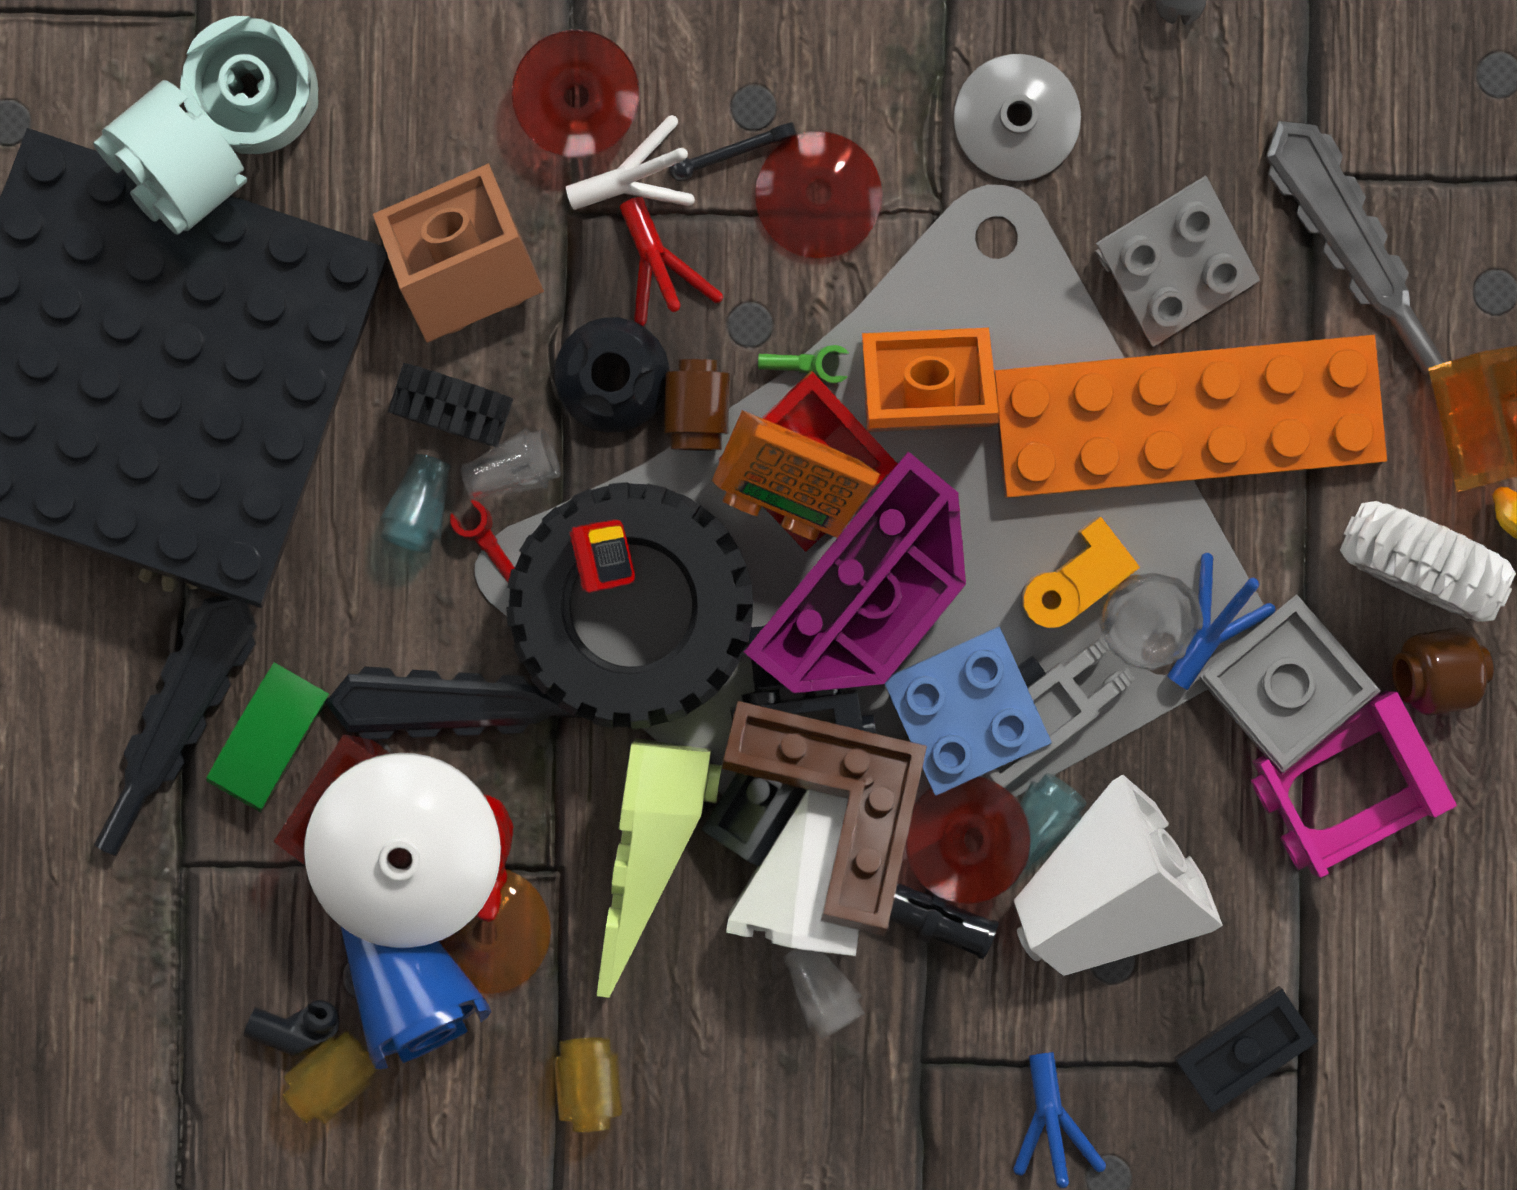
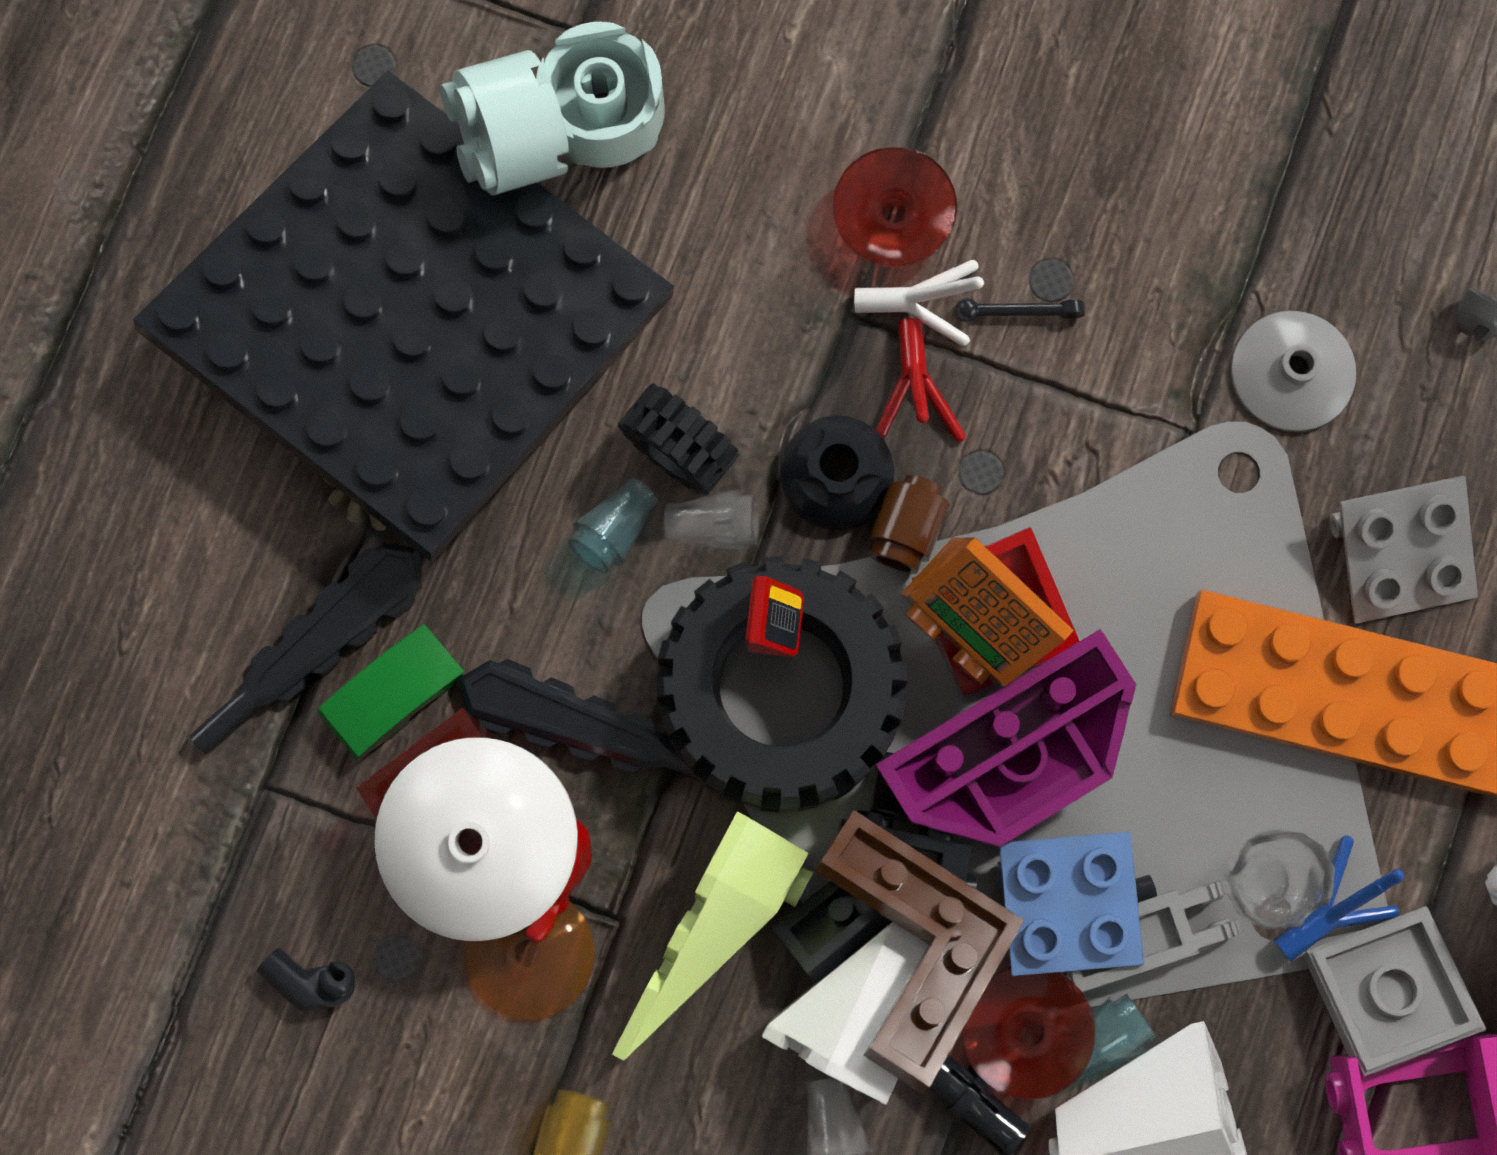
camera: 20 degrees right, 10 degrees down
clear yellow brick [282,1030,379,1124] -> none
blue cone [341,927,491,1070] -> none
nougat slope [373,163,544,343] -> none
red hand [450,500,515,582] -> none
clear red dish [755,131,882,259] -> none
bright green hand [758,345,849,385] -> none
orange slope [862,327,999,432] -> none
light orange leg [1021,516,1140,628] -> none

